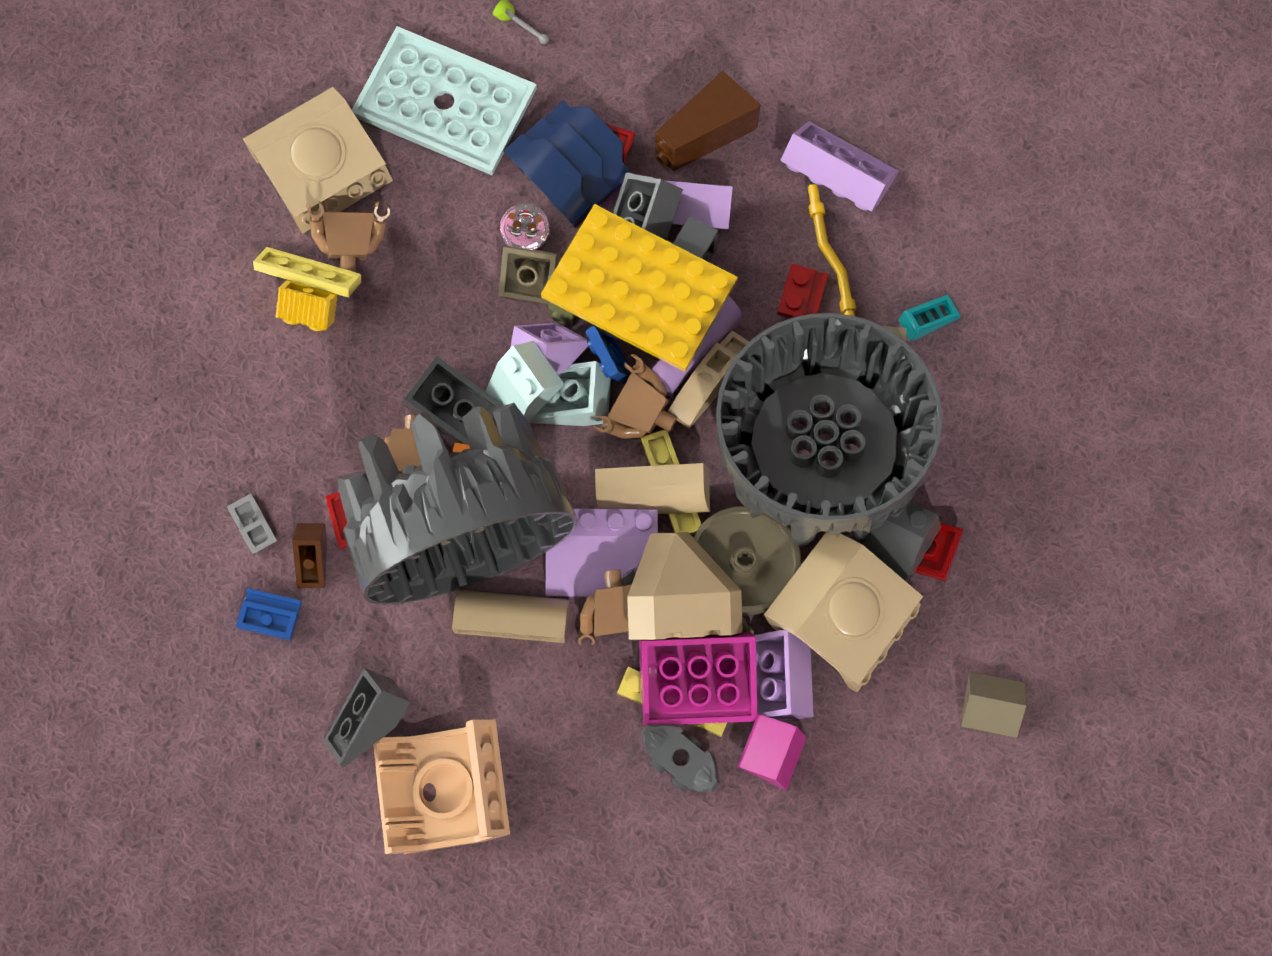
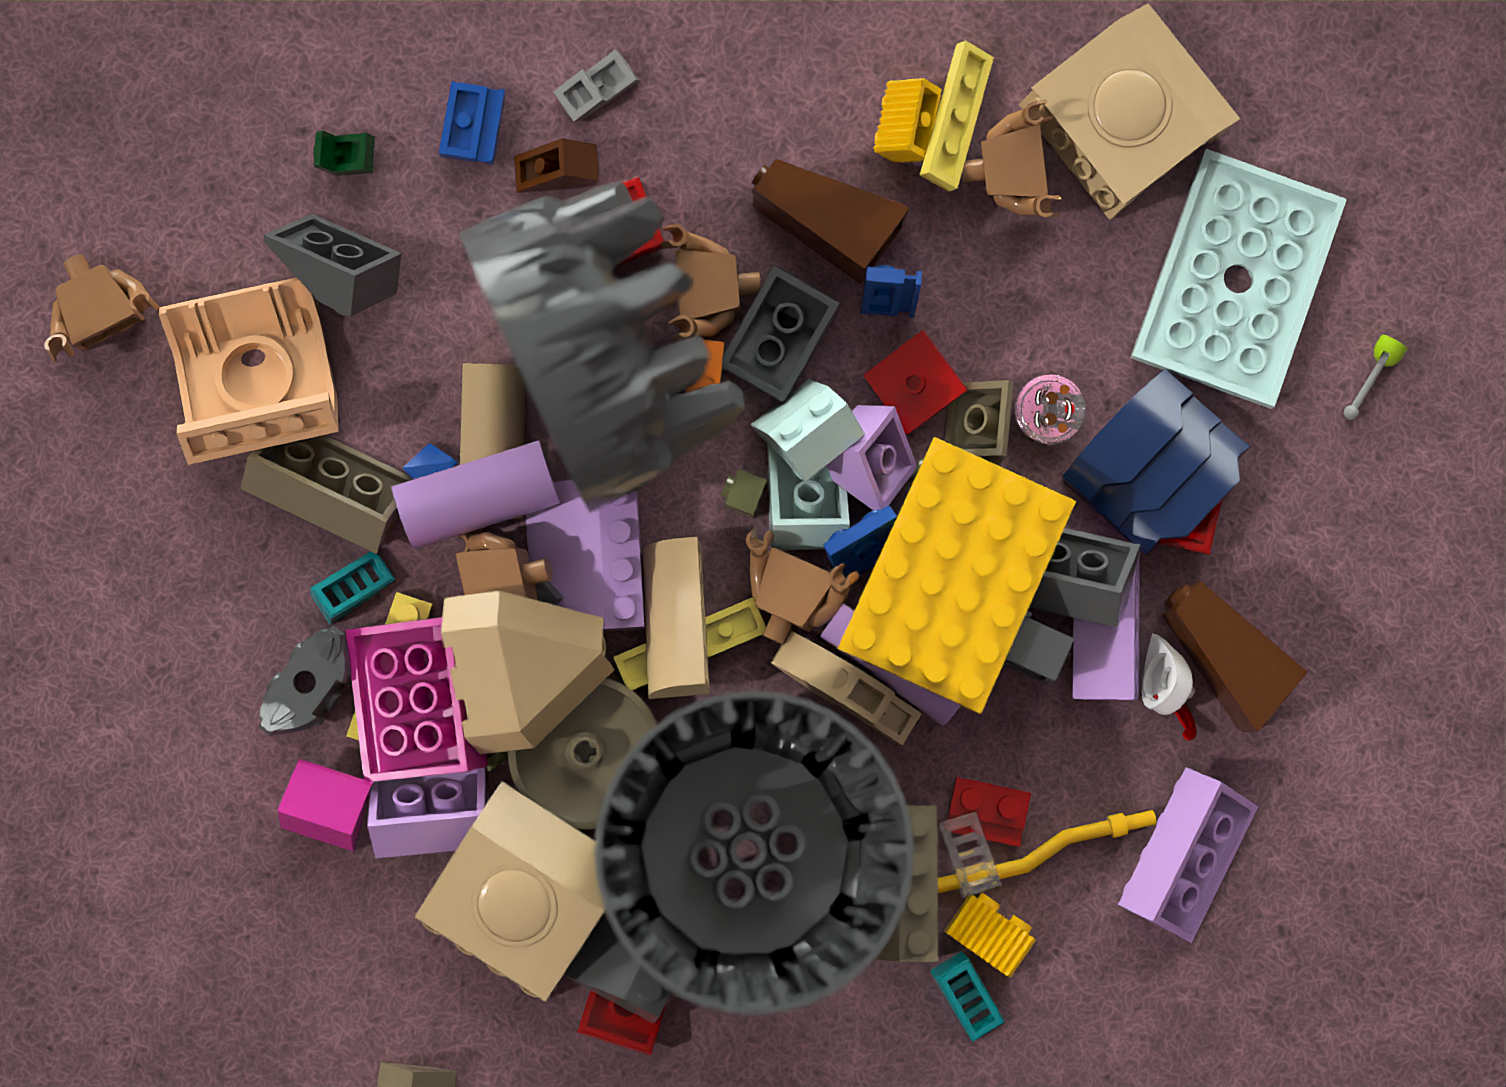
camera: 80 degrees right, 10 degrees up
none -> medium nougat torso [44,254,159,362]
none -> dark tan slope [240,435,413,554]
none -> teal slope [310,551,396,625]
none -> dark green bracket [313,131,375,176]
none -> lavender brick [391,441,560,549]
none -> blue slope [403,443,457,480]
none -> olive plate [721,469,767,519]
none -> reddish brown slope [751,159,910,284]
none -> blue plate [861,265,922,318]
none -> red plate [863,330,968,435]
none -> clear slope [939,812,1001,897]
none -> yellow brick [944,893,1036,978]
none -> white piece [1141,633,1197,741]

